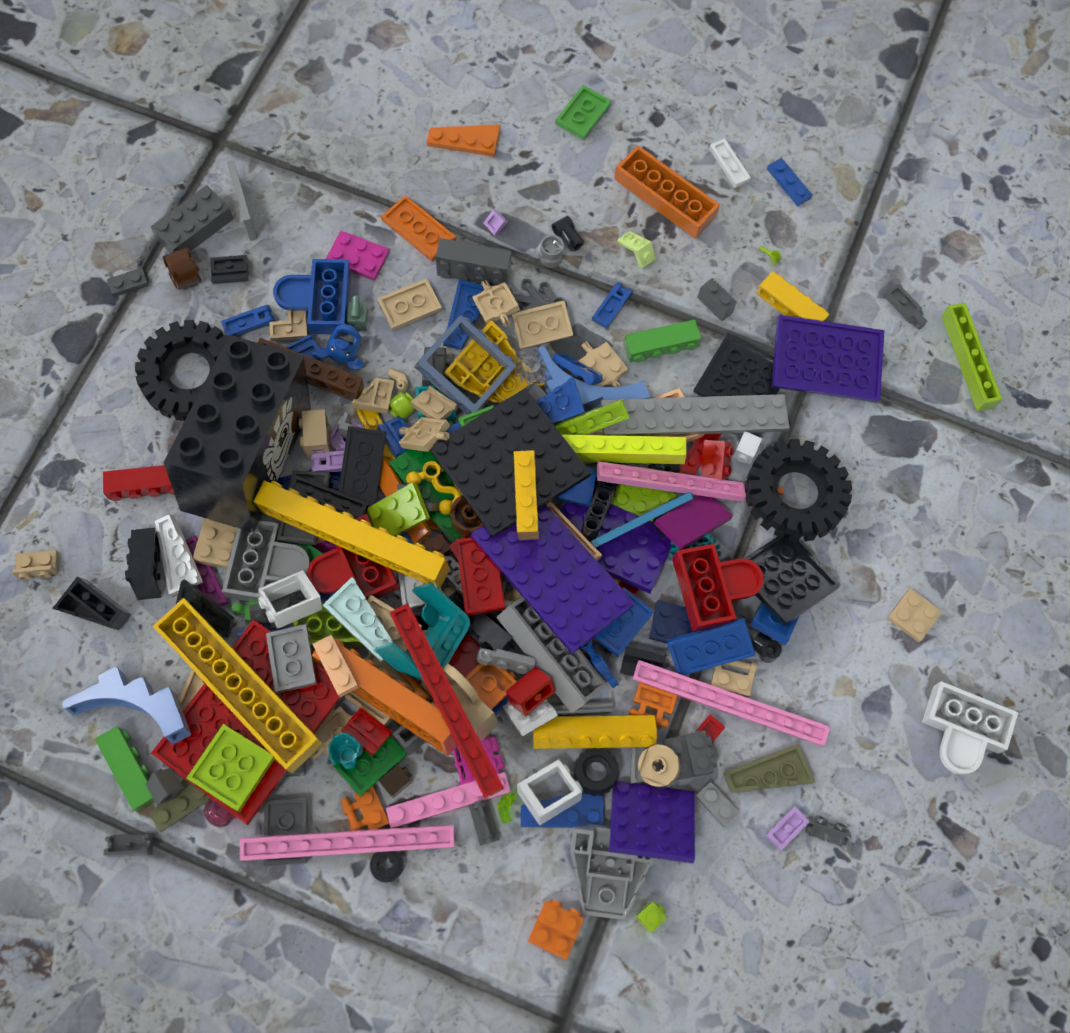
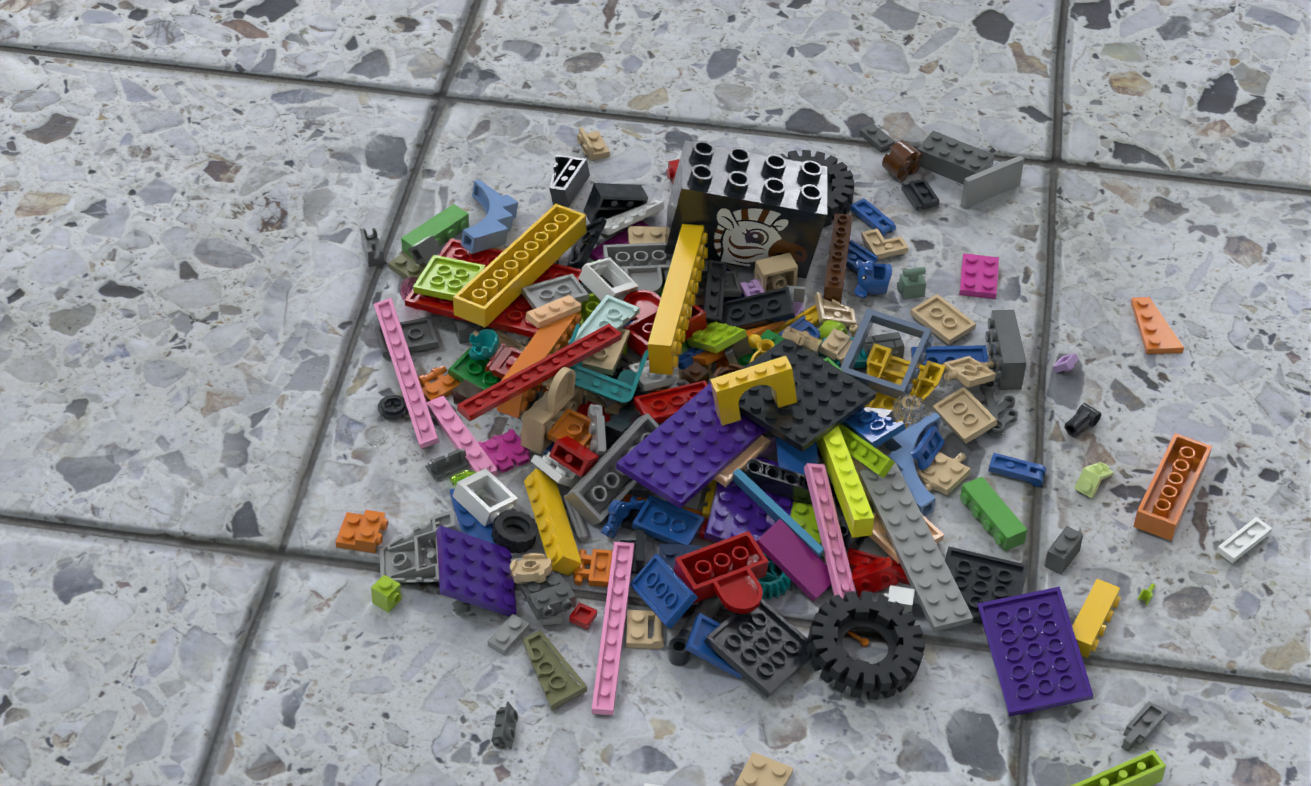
camera: 80 degrees right, 25 degrees down
blue brick [273,259,351,335] -> none
orange tile [381,195,456,262] -> none
light grey wheel [540,235,564,268] -> none
bright green plate [555,85,611,140] -> none
lavender plate [765,806,810,851] -> none
blue plate [767,157,813,207] -> none

